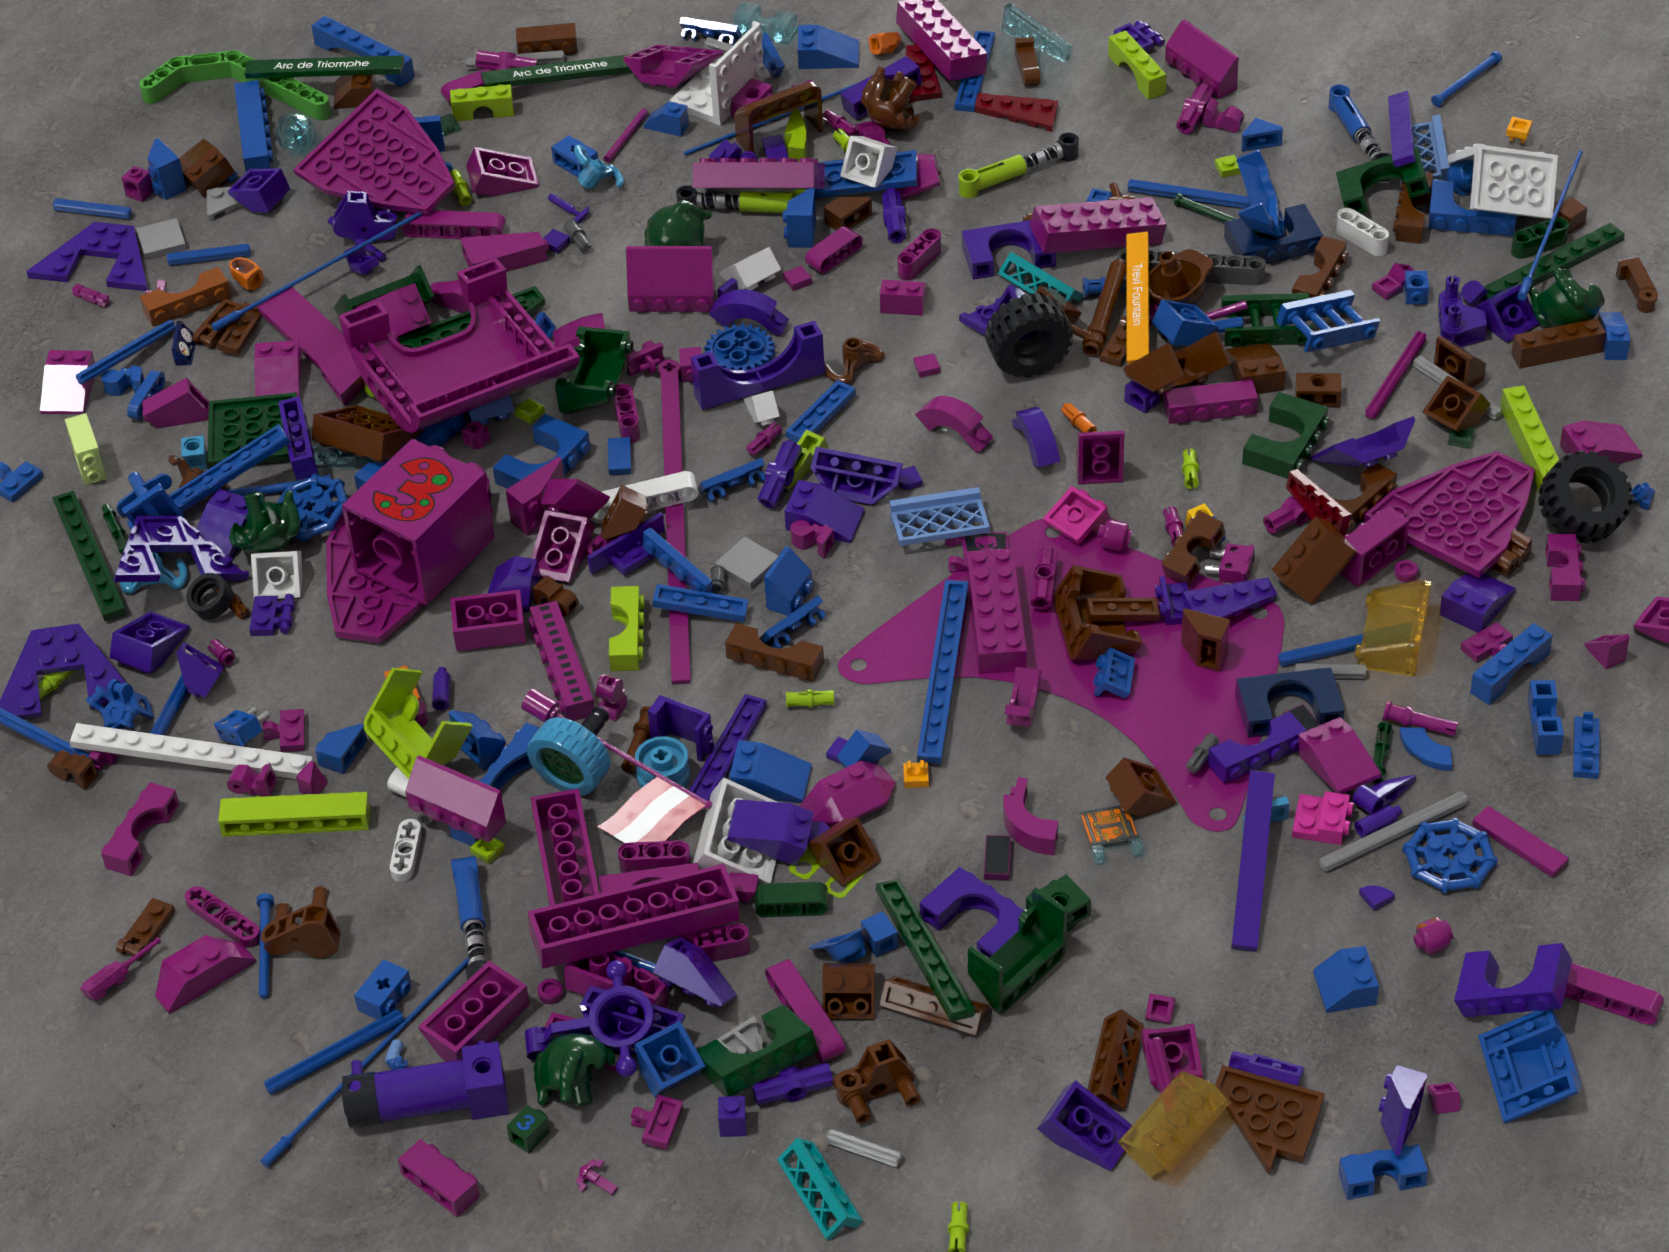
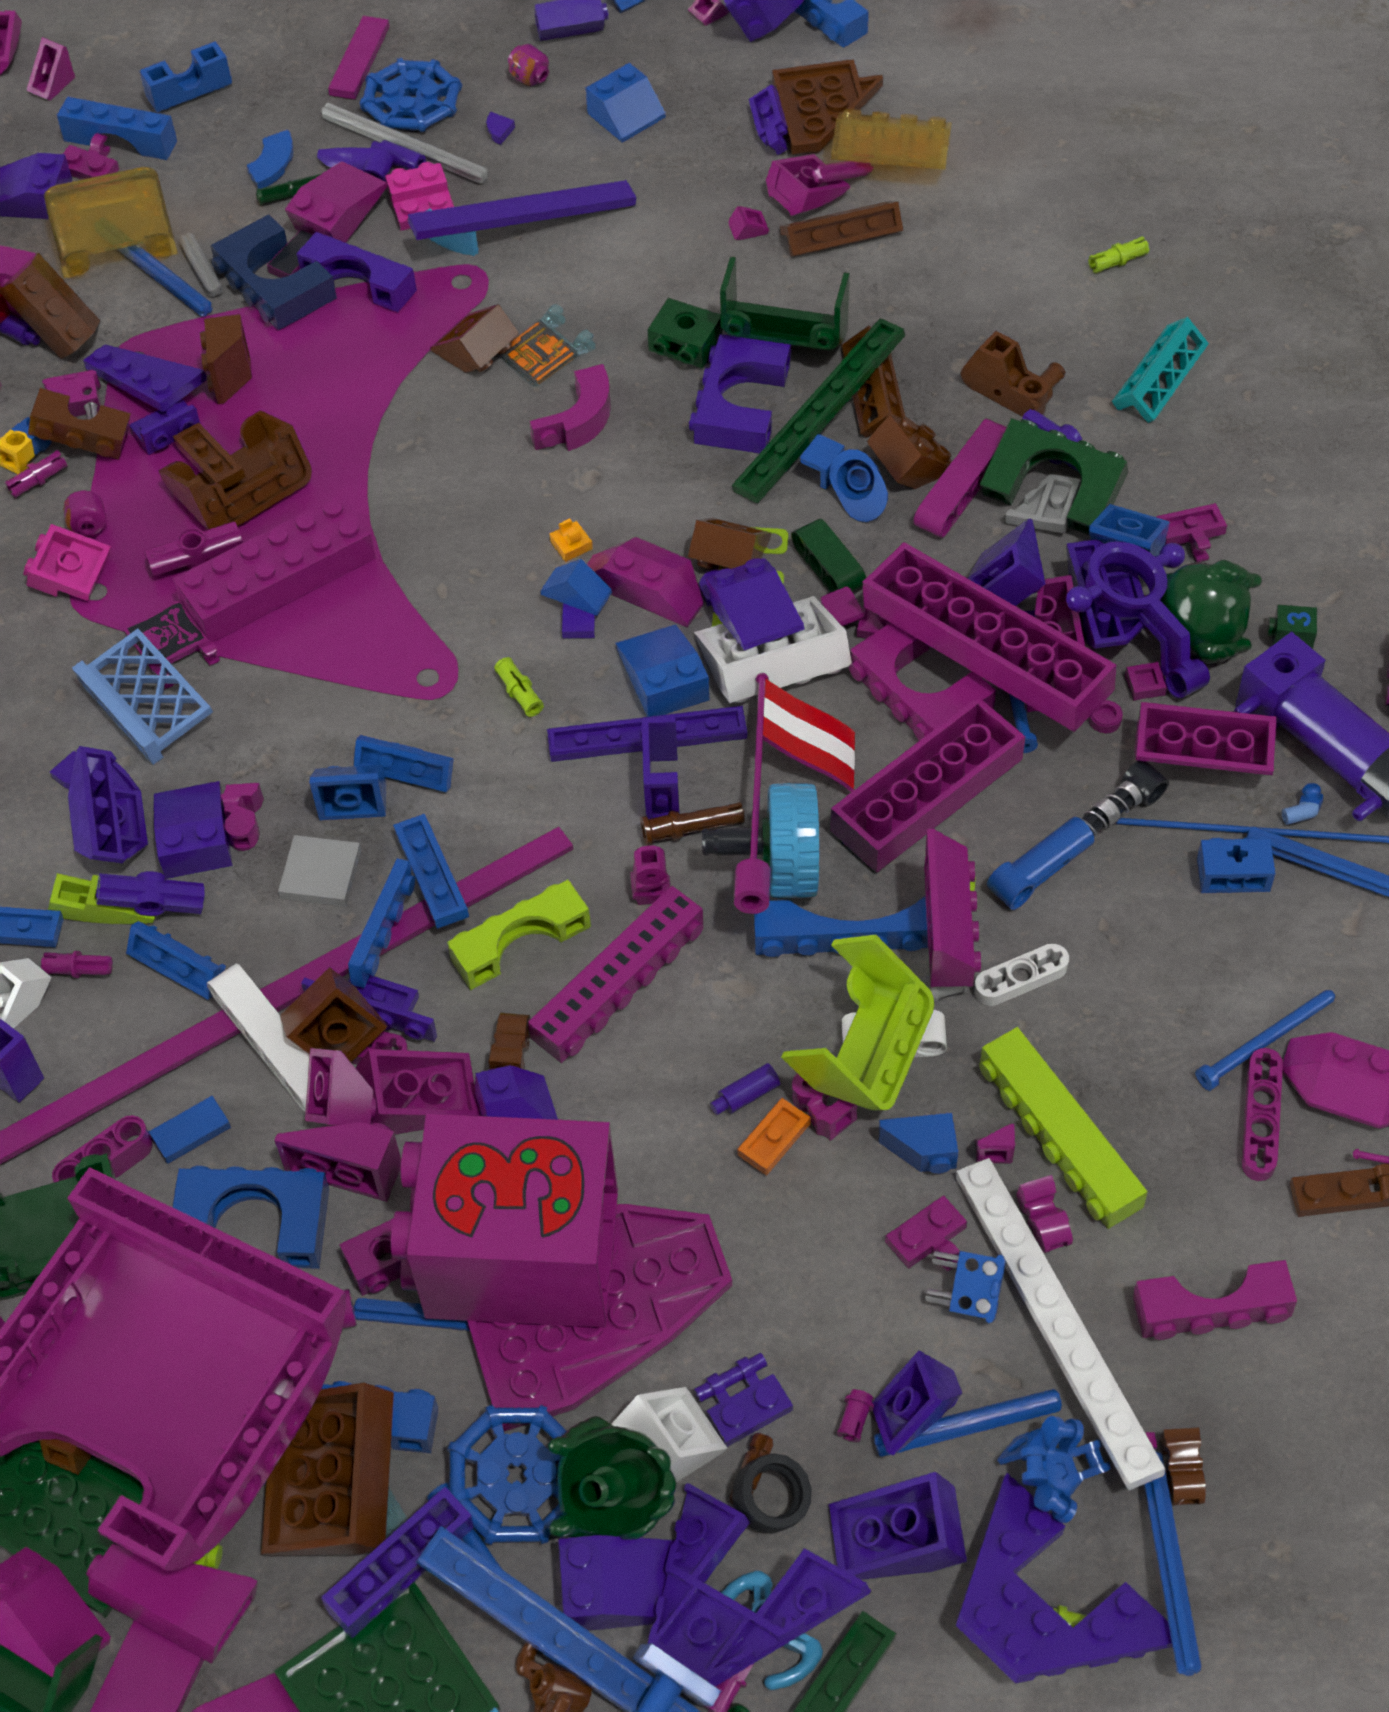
camera: 120 degrees left, 10 degrees up
reddish brown piece [261,886,341,959] -> none
blue slope [449,710,506,771] -> none
magenta brick [450,590,526,651] -> none
magenta piece [576,1159,618,1195] -> none
magenta beam [617,841,691,873] -> none
dark azure wheel [635,736,690,789] -> none
dark grey pin [710,565,726,594] -> none
dark purple brick [718,1096,747,1137] -> none
reddish brown arch [725,623,824,682] -> none
light grey axle [826,1129,902,1167] -> none
blue plate [917,580,969,764] -> none
black tile [984,835,1011,880] -> none
magenta arch [1005,667,1042,727] -> none
dark purple slope [1037,1080,1138,1171] -> none
blue bracket [1093,647,1135,699] -> none
dark grey axle [1186,733,1219,774] -> none
magenta pin [1382,700,1458,737] -> none
blue plate [1573,711,1599,779] -> none

